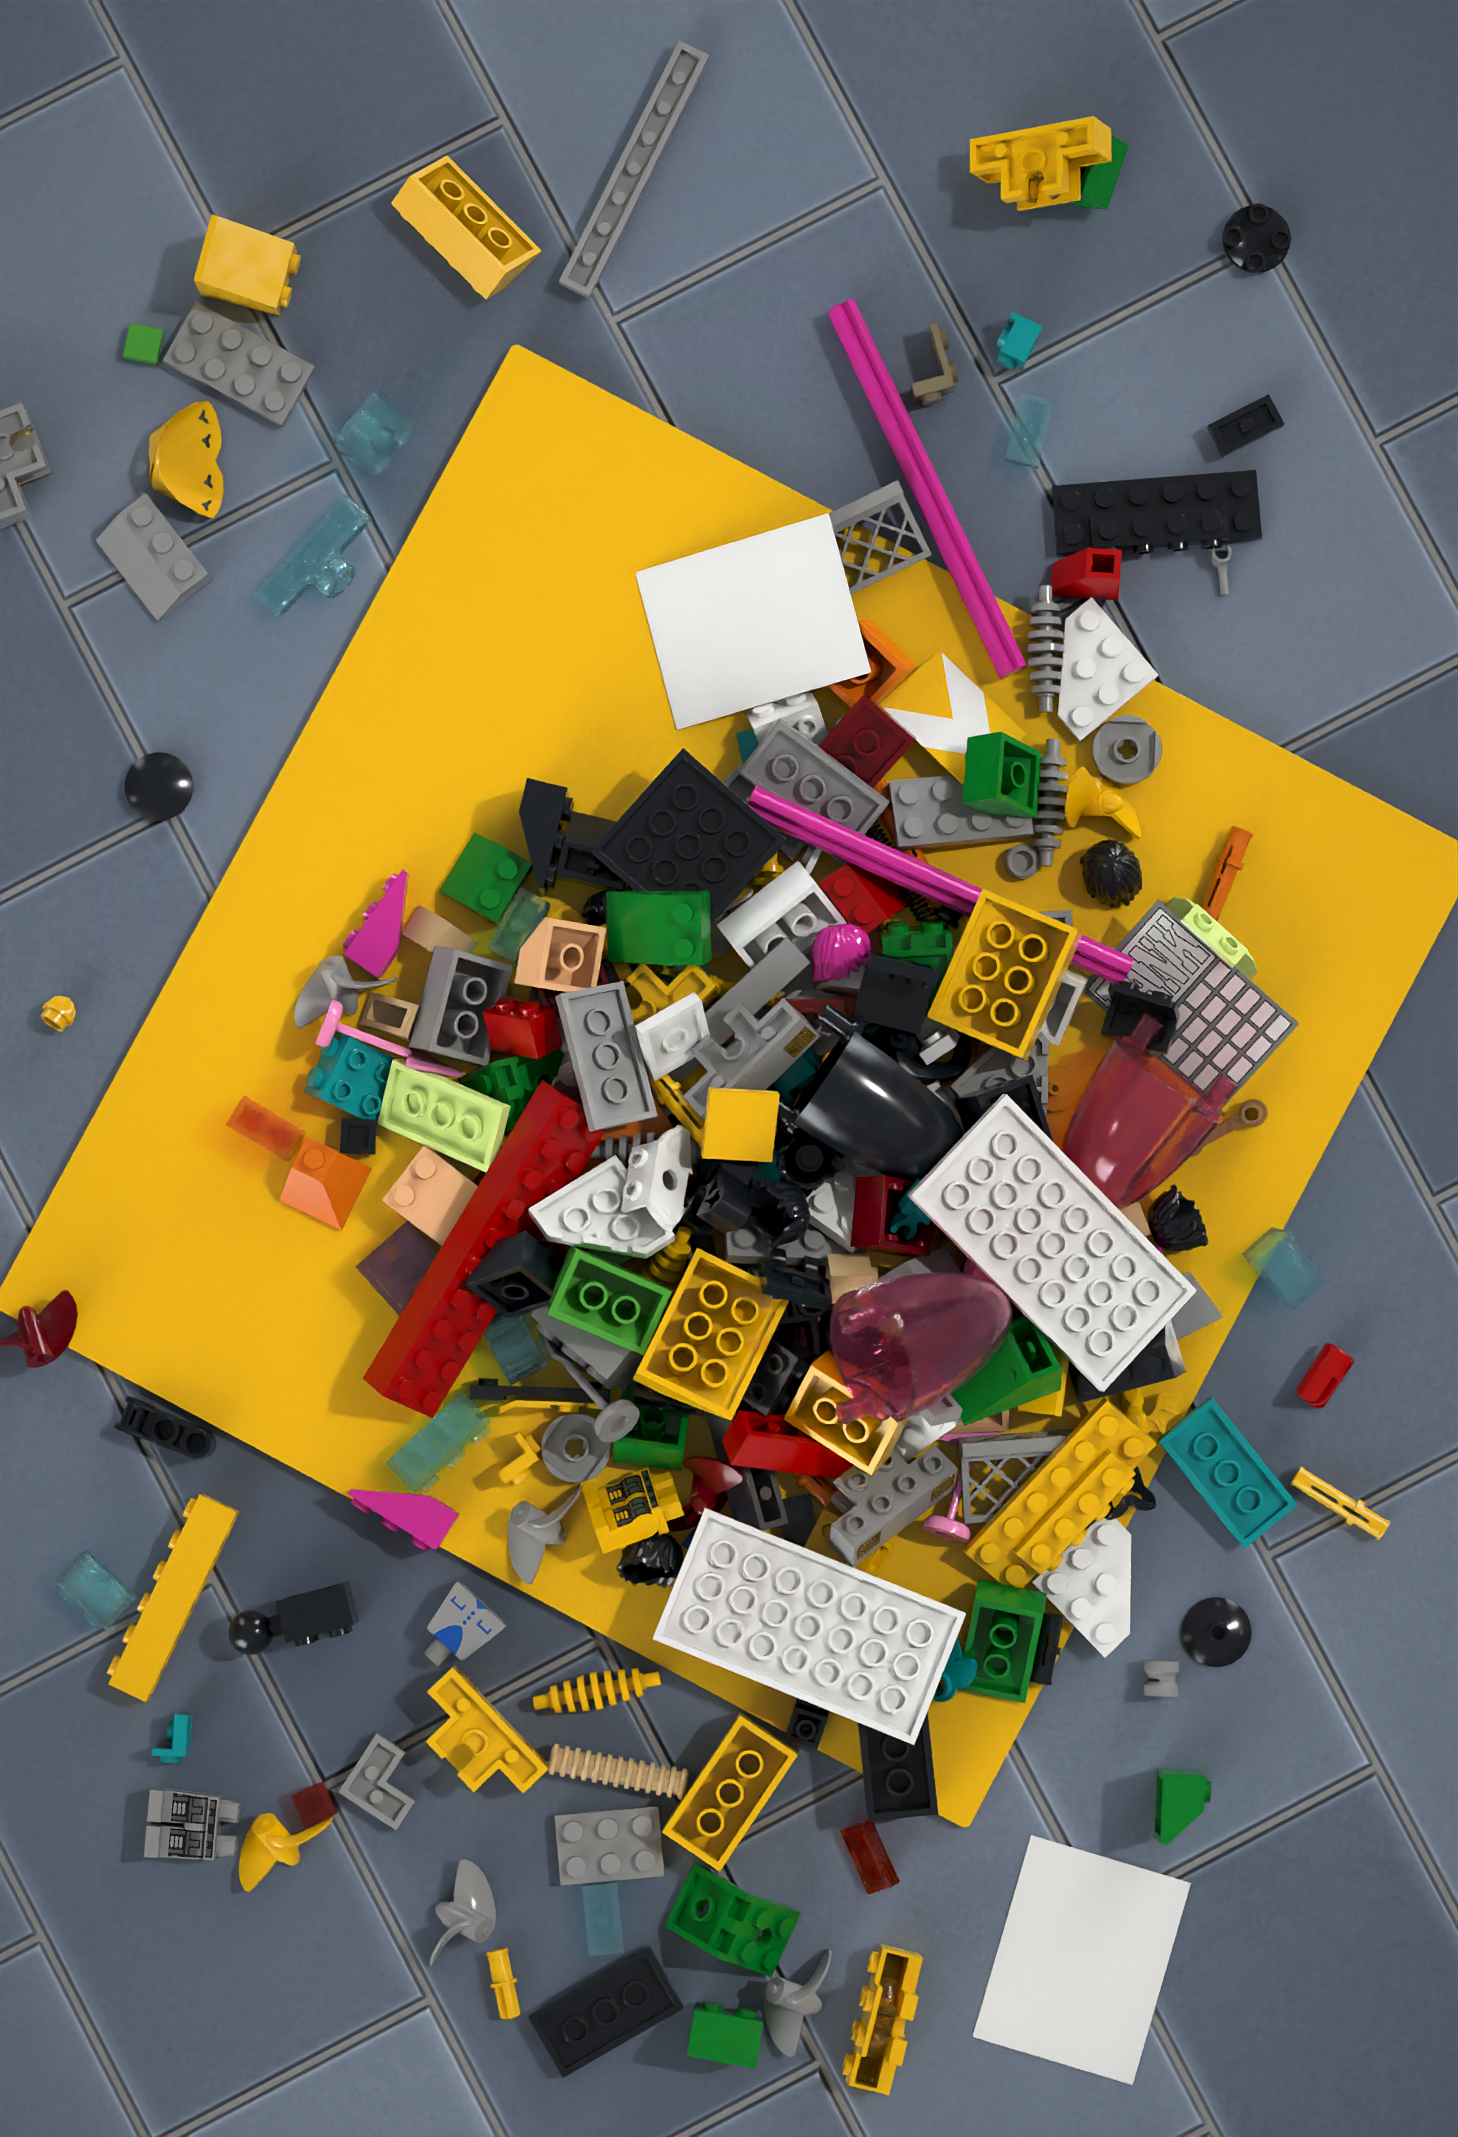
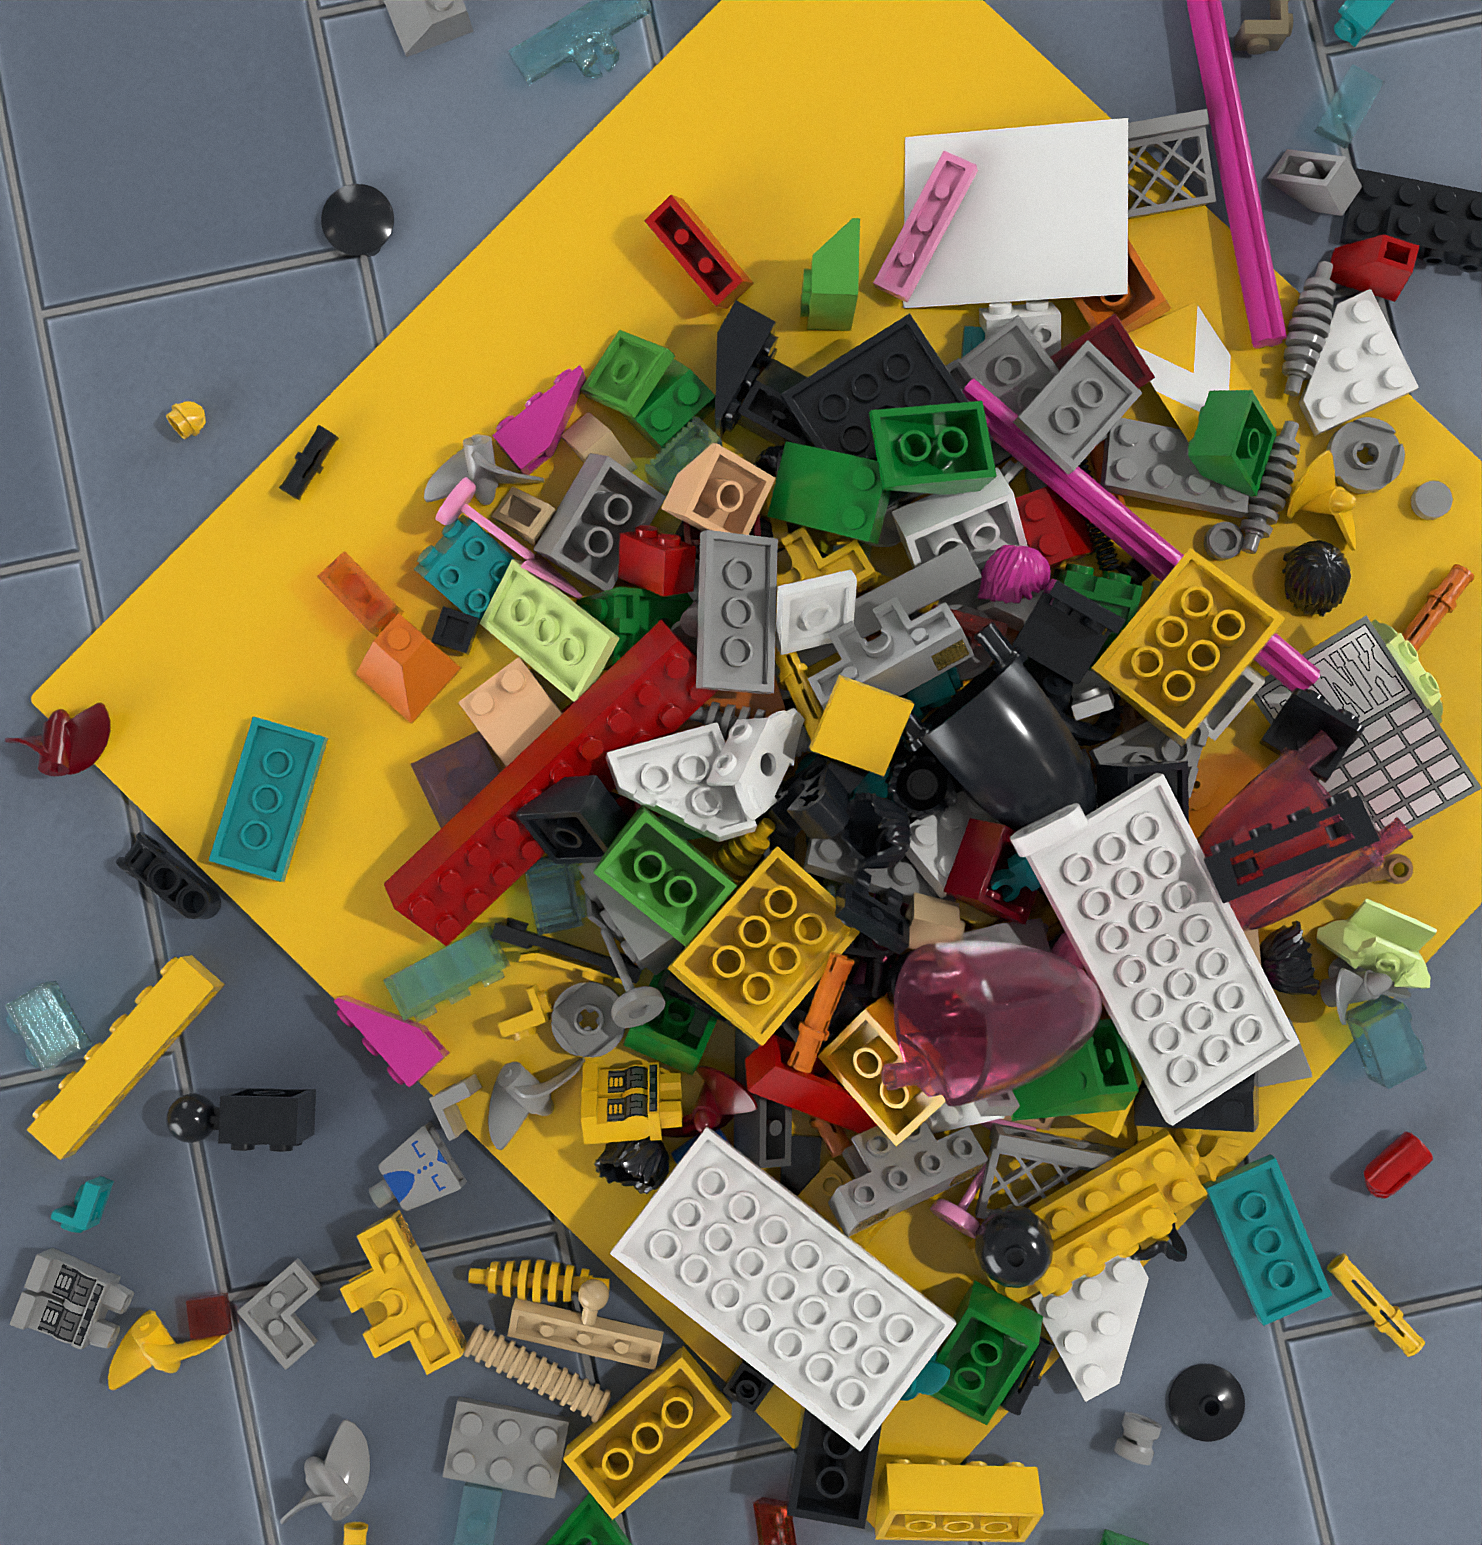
camera: 15 degrees right, 0 degrees up
none -> teal plate [209,716,328,882]
none -> black pin [279,425,339,501]
none -> light grey panel [429,1074,482,1141]
none -> tan plate [507,1279,664,1370]
none -> bright green tile [580,330,675,418]
none -> red brick [644,194,754,309]
none -> orange pin [787,952,855,1073]
none -> bright green slope [800,218,860,331]
none -> green slope [869,401,997,495]
none -> bright pink plate [873,151,978,303]
none -> yellow slope [875,1459,1044,1542]
none -> black cylinder [975,1205,1054,1288]
none -> white beam [1010,803,1088,857]
none -> light grey plate [1013,340,1142,475]
none -> black brick [1203,790,1382,904]
none -> light grey slope [1267,149,1362,216]
none -> yellowish green piece [1316,898,1437,989]
none -> light grey piece [1320,957,1411,1025]
none -> light grey tile [1411,481,1453,520]

